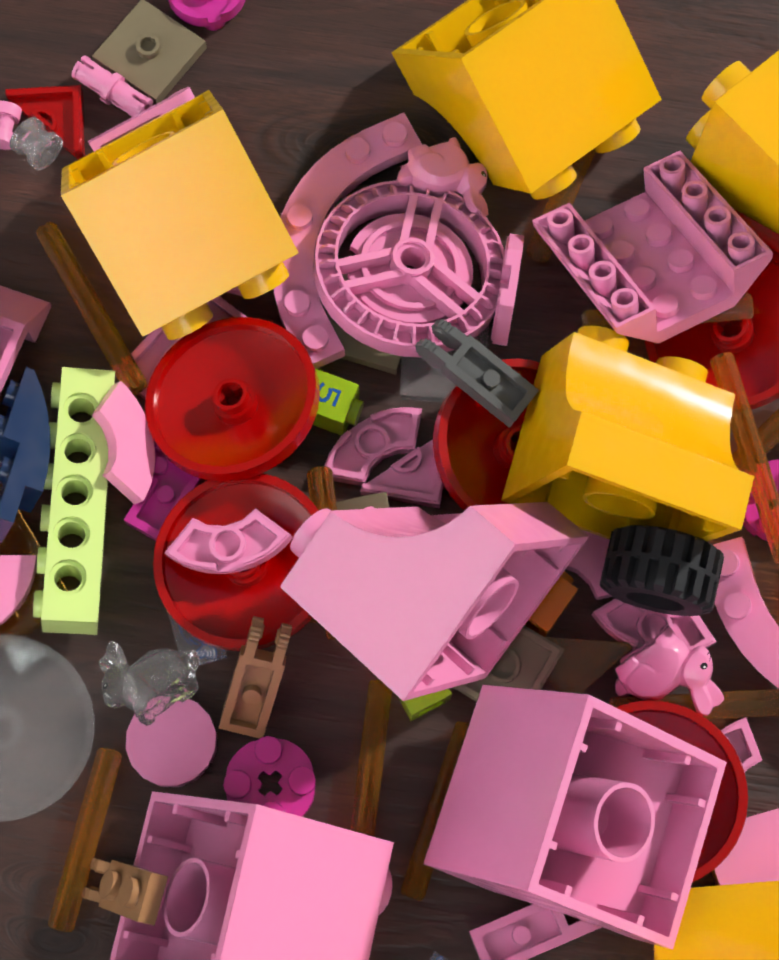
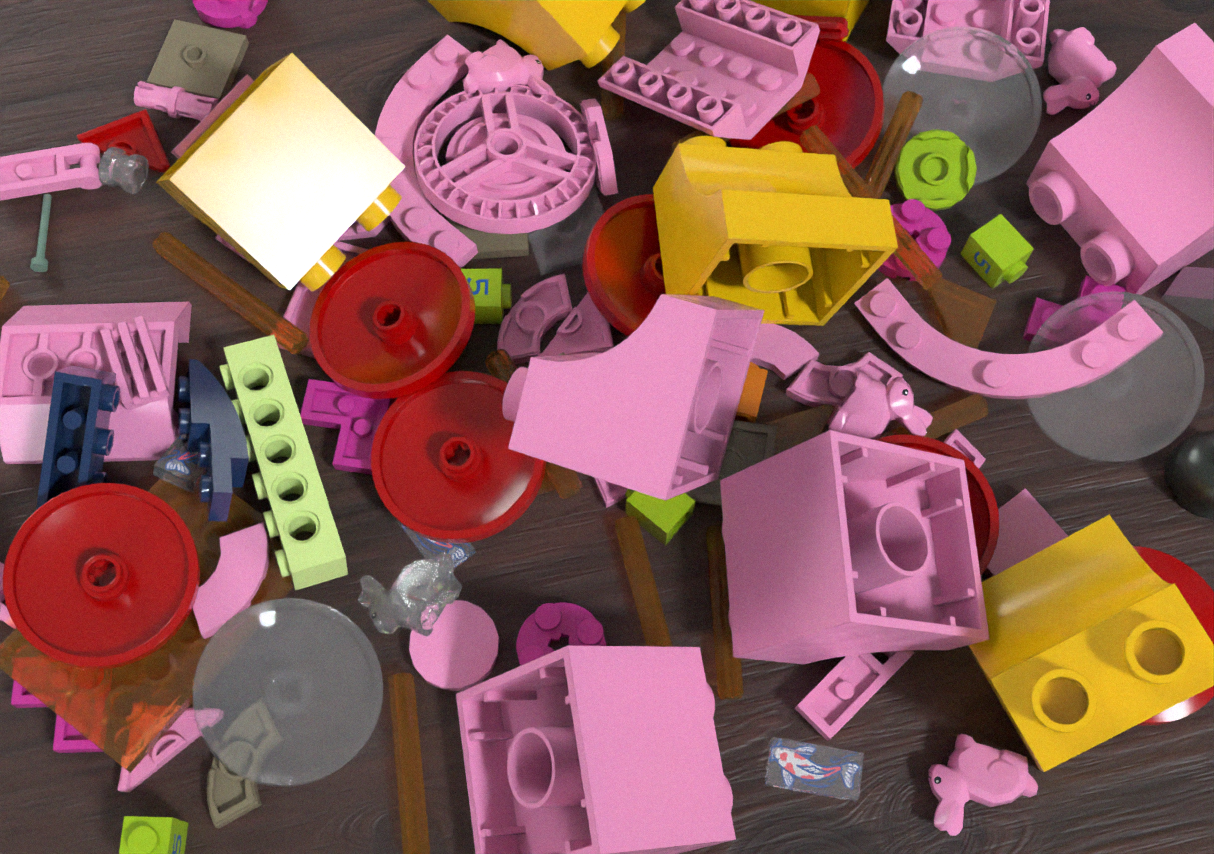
camera: 20 degrees left, 5 degrees down
medium nougat hinge [81,858,168,926] -> none
bright pink tile [92,381,155,505] -> none
bright pink tile [165,508,293,574] -> none
medium nougat hinge [218,616,292,738] -> none
dark grey hinge [415,319,539,428] -> none
black tyre [600,525,724,616] -> none

